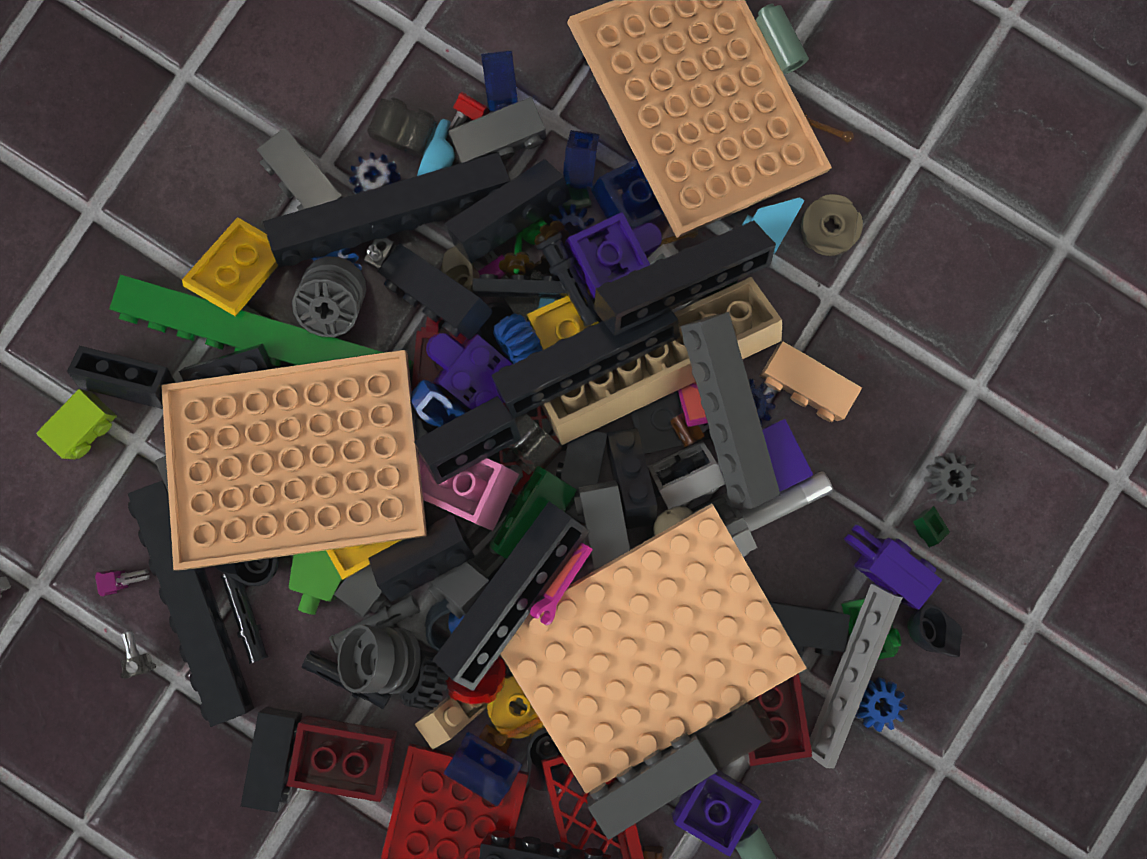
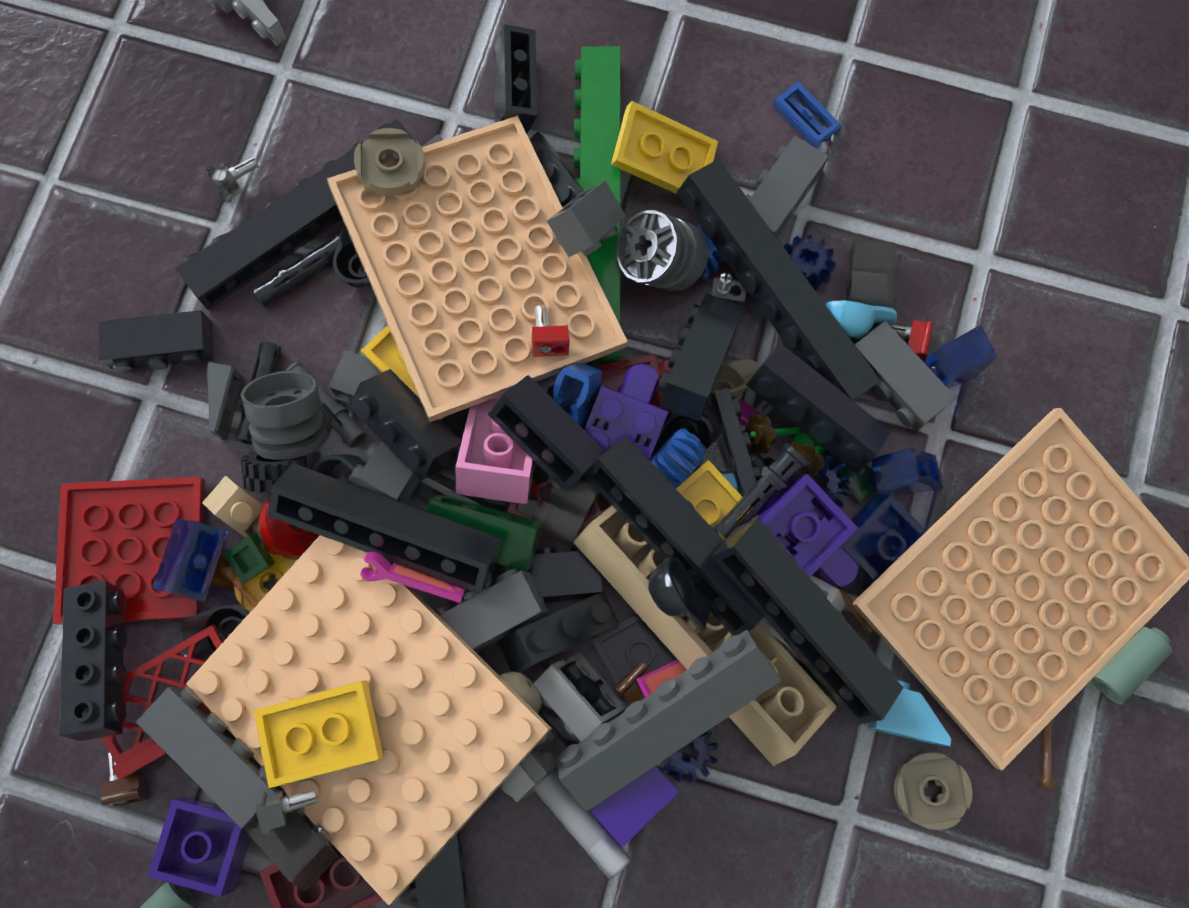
camera: 80 degrees right, 10 degrees down
lime brick [36,389,117,460] -> none
magenta piece [95,569,150,596] -> none
dark red brick [287,716,397,802] -> none
bright green torso [289,550,345,615] -> none
light nougat brick [760,341,862,422] -> none
none -> dark grey slope [207,362,243,440]
none -> dark green plate [223,533,275,584]
none -> yellow plate [253,680,384,788]
none -> dark grey piece [256,790,318,835]
none -> dark tan plate [354,128,425,196]
none -> red piece [531,305,570,357]
none -> dark grey brick [547,180,626,257]
none -> black cap [648,556,709,633]
none -> blue tile [773,81,842,149]

